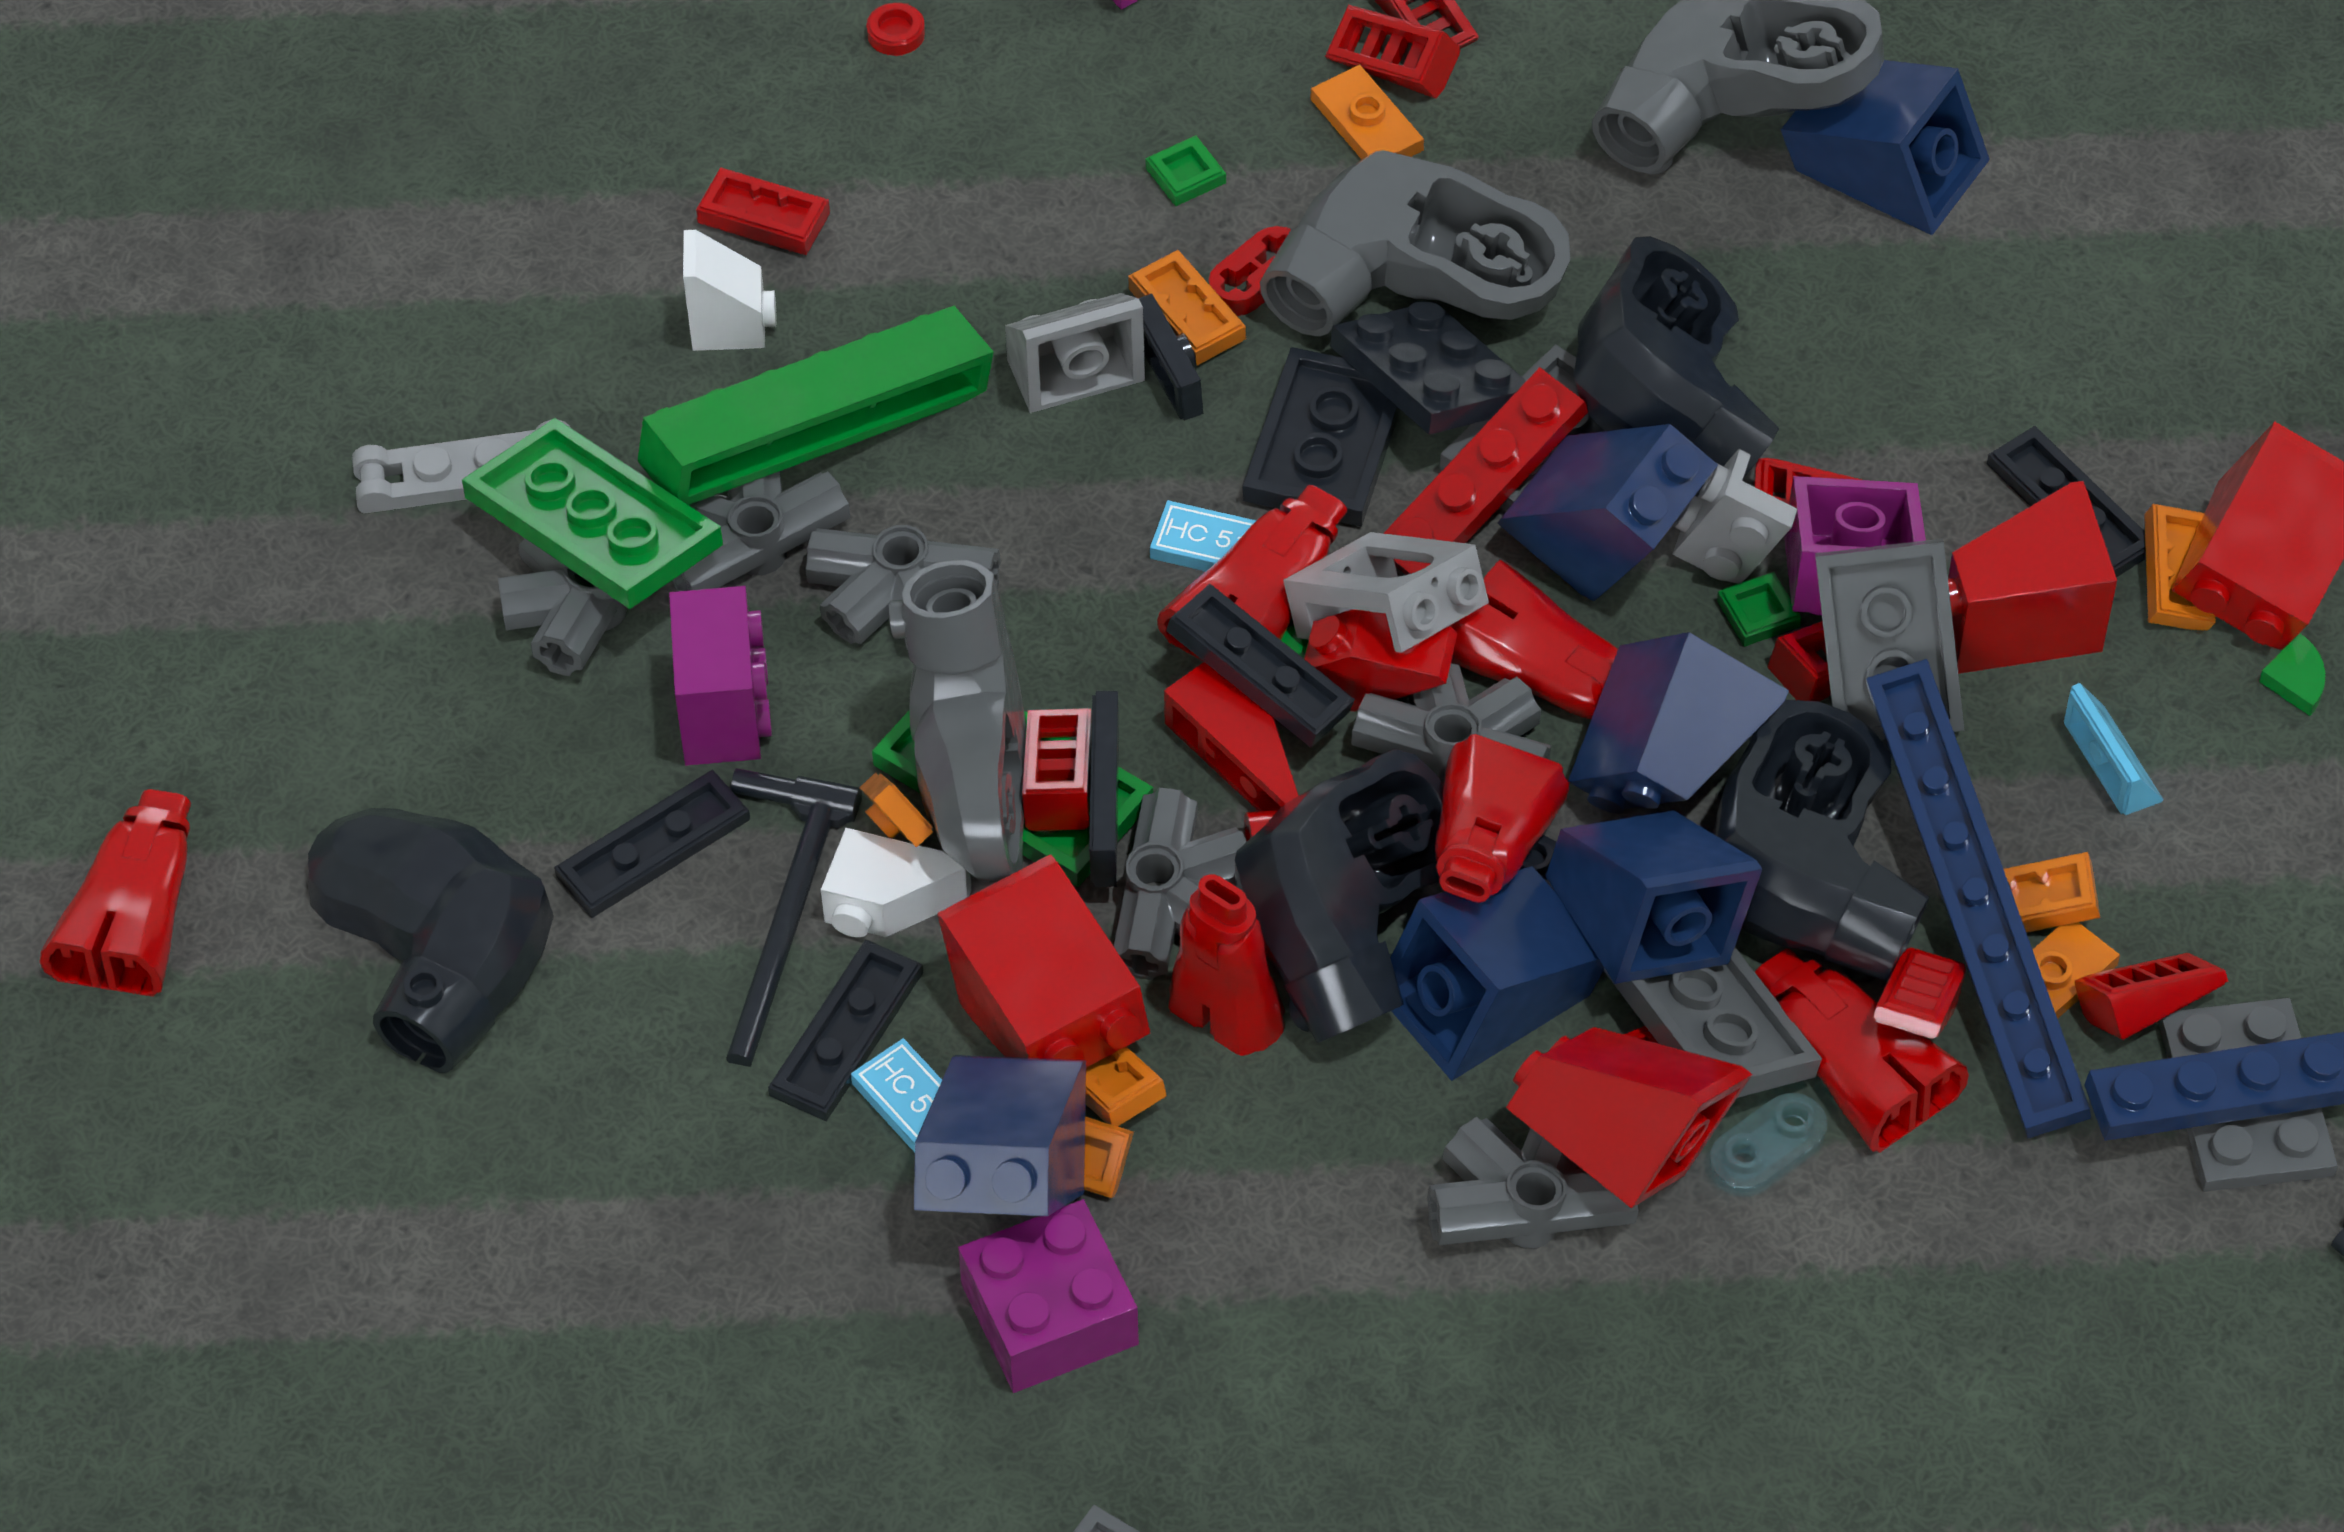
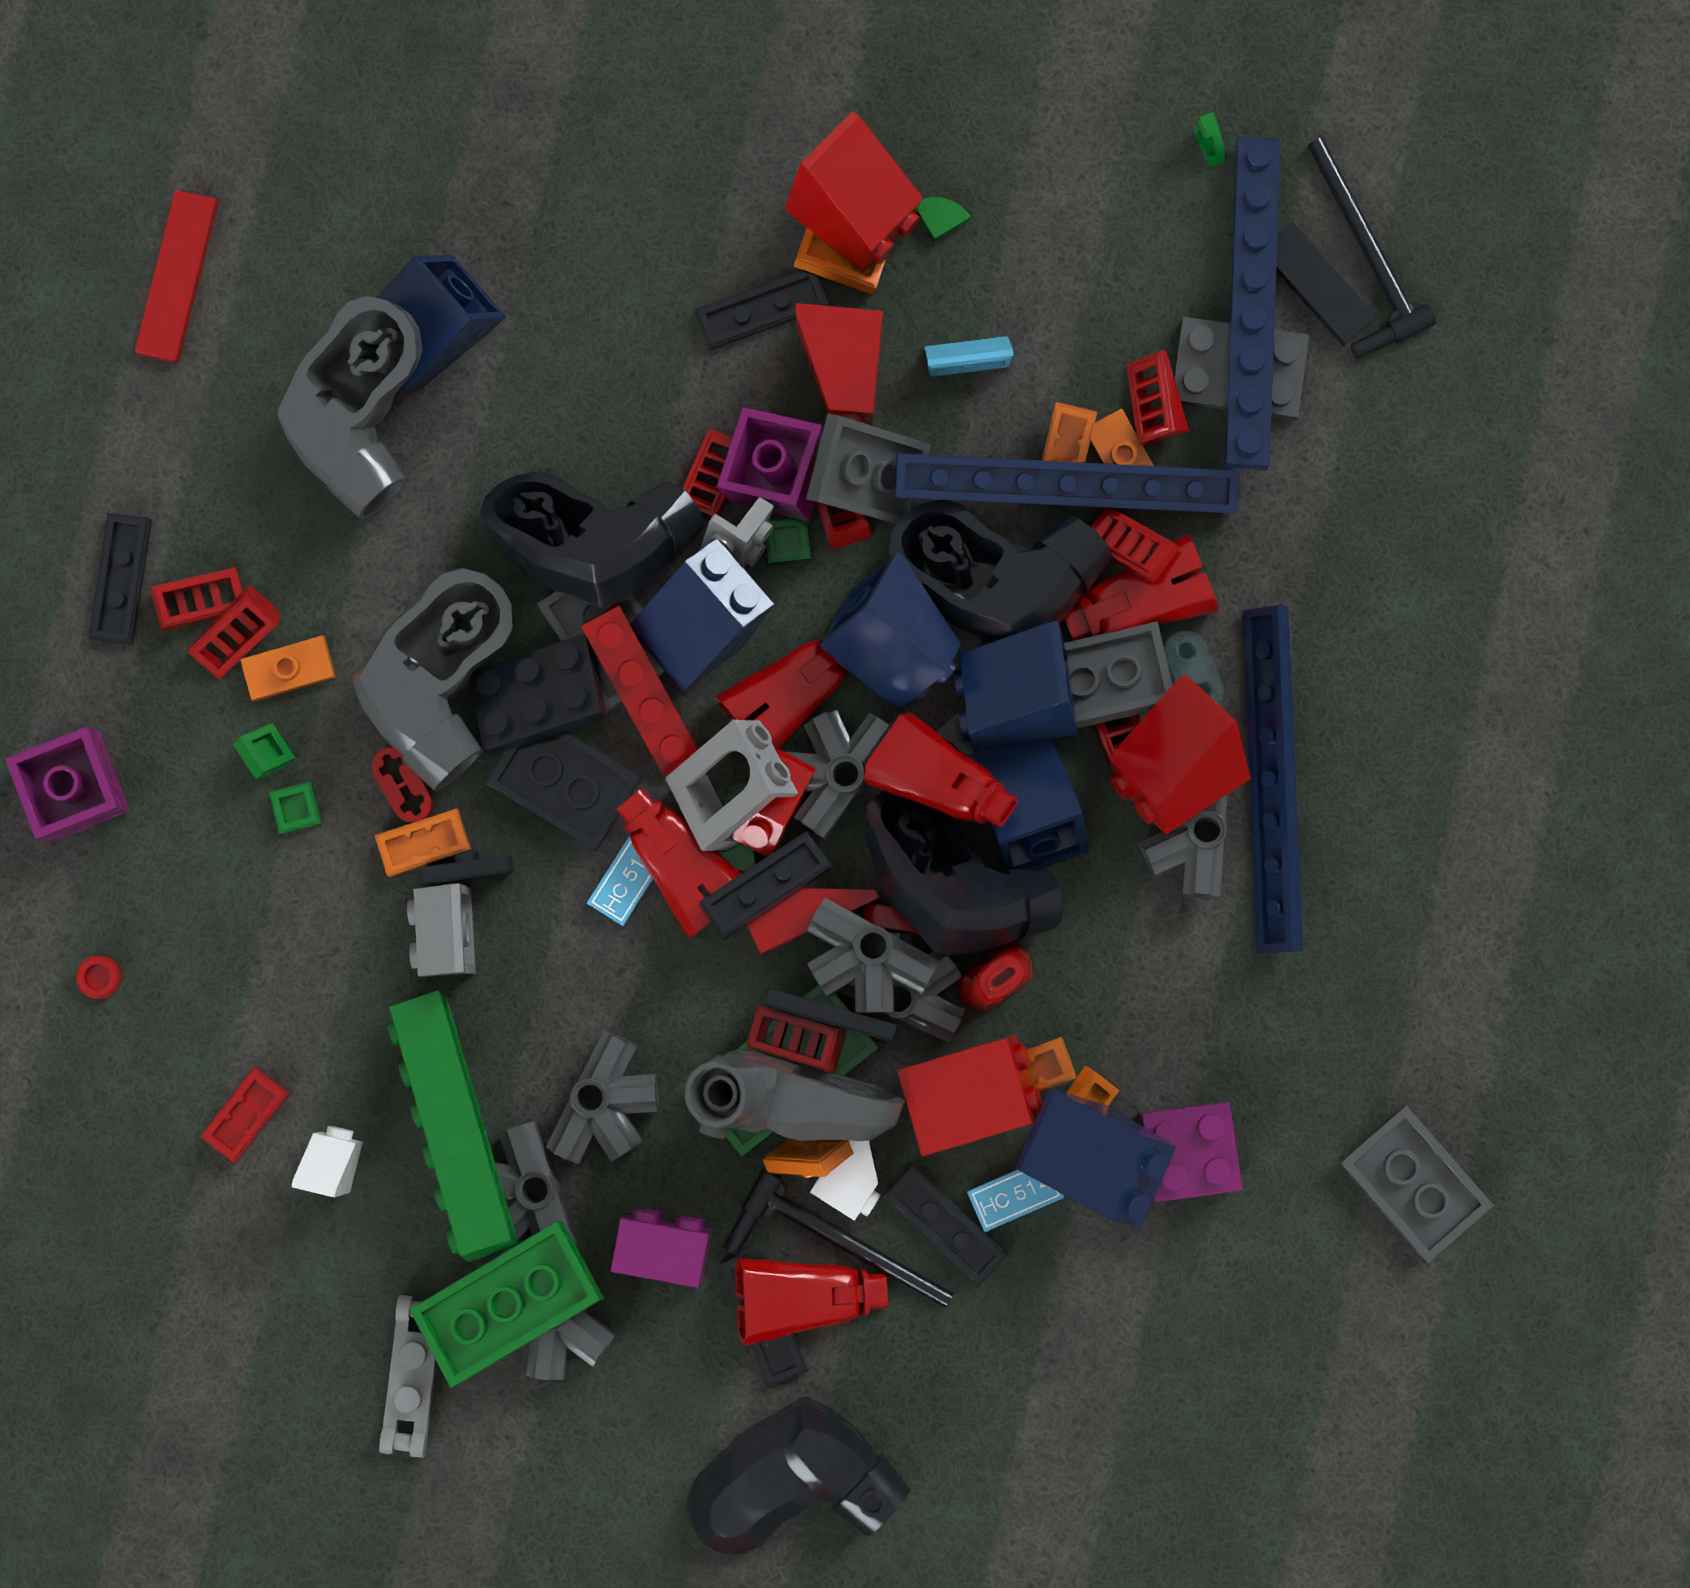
camera: 70 degrees left, 30 degrees up
none -> green plate [233,723,295,780]
none -> red piece [735,1258,888,1345]
none -> dark grey piece [806,898,940,1013]
none -> dark blue plate [1243,605,1303,953]

